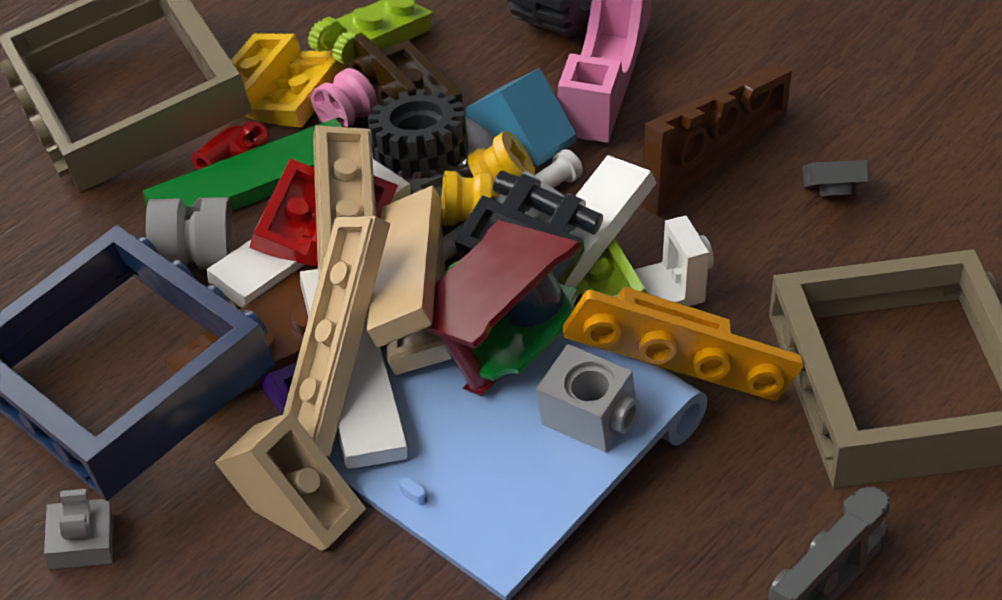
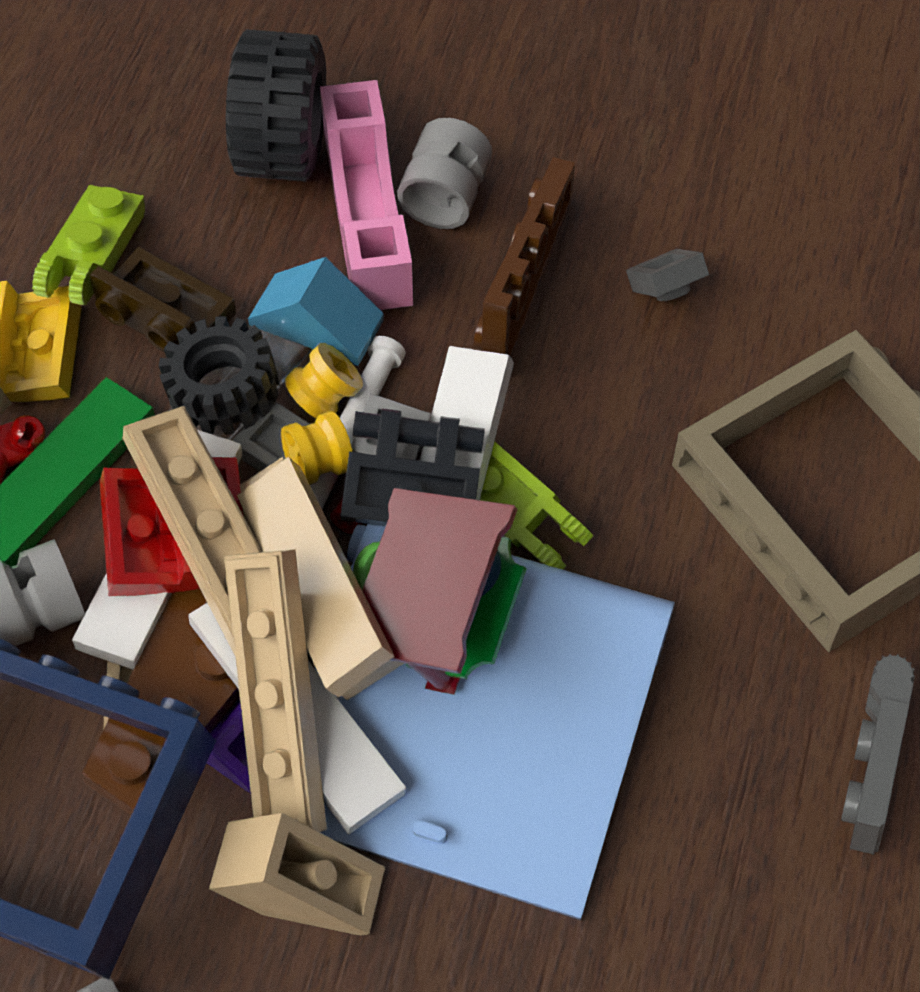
camera: 25 degrees left, 15 degrees up
bright pink wheel [311,68,377,128] -> none
light grey brick [536,344,639,452] -> none
light orange bracket [563,286,804,401] -> none
white bracket [634,215,714,306] -> none
none -> light grey wheel [397,118,492,229]

